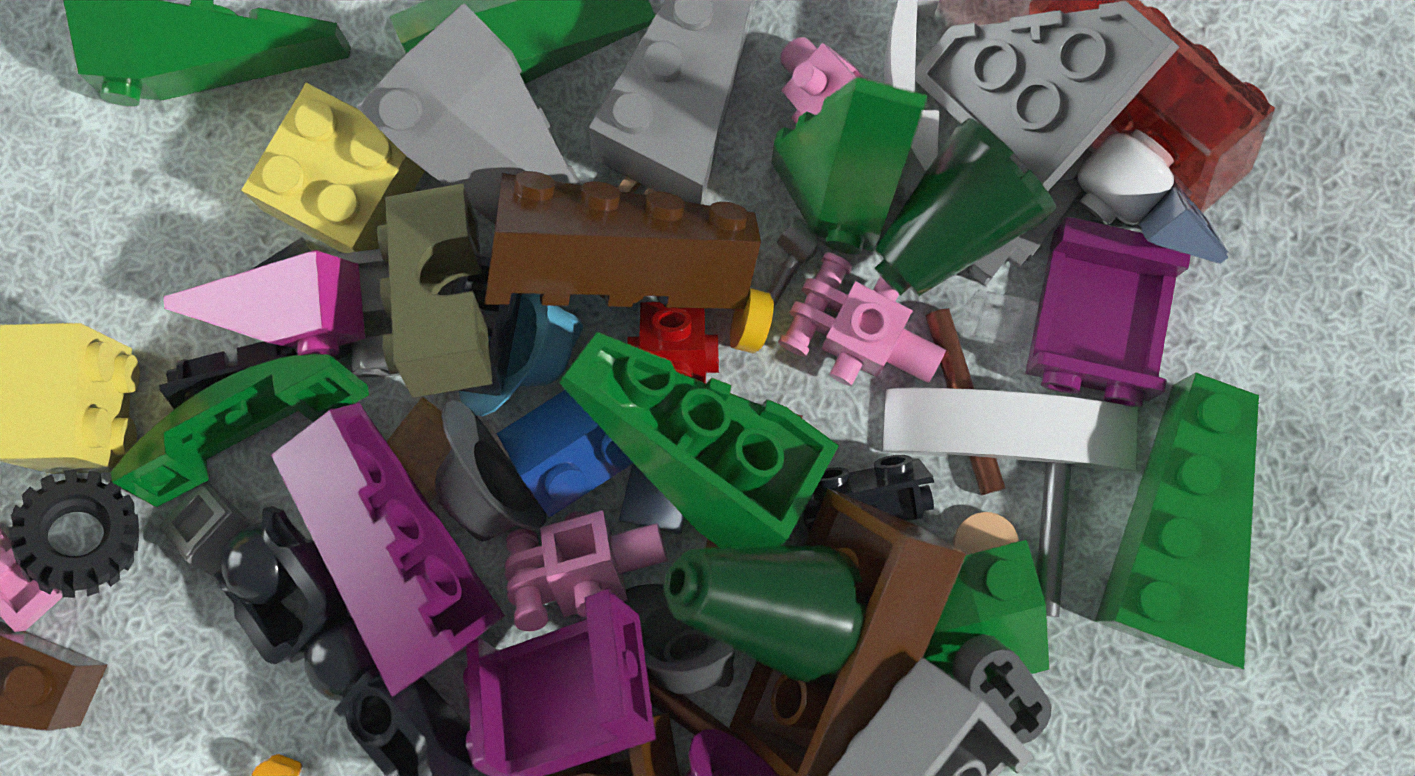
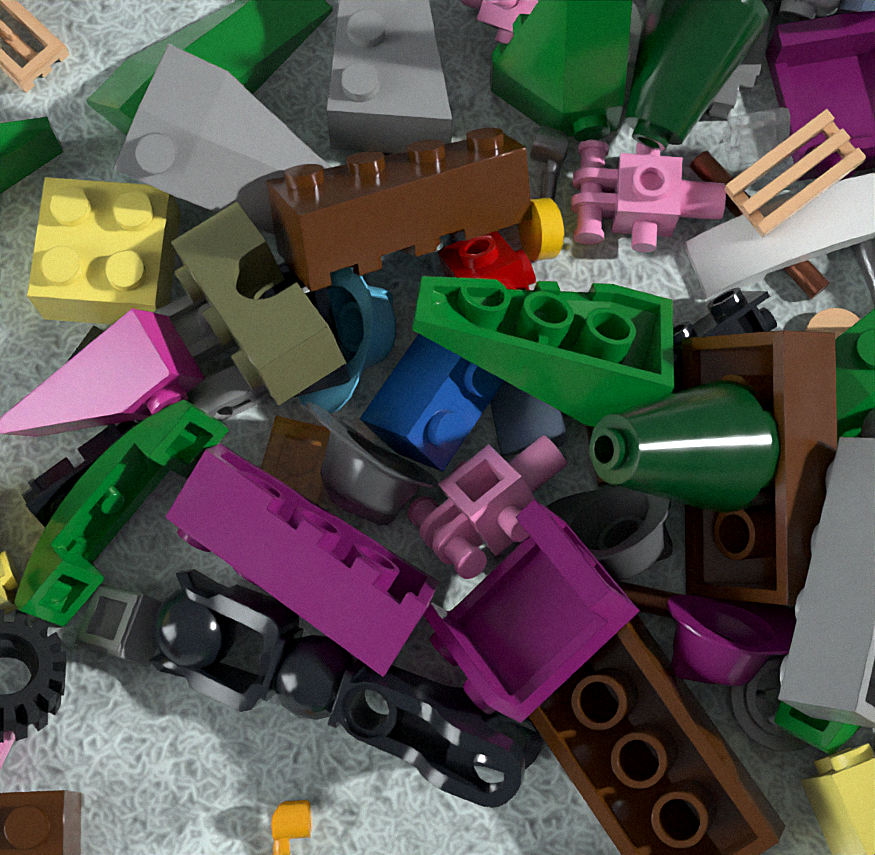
camera: 25 degrees left, 5 degrees down
none -> light nougat tile [724,109,866,238]

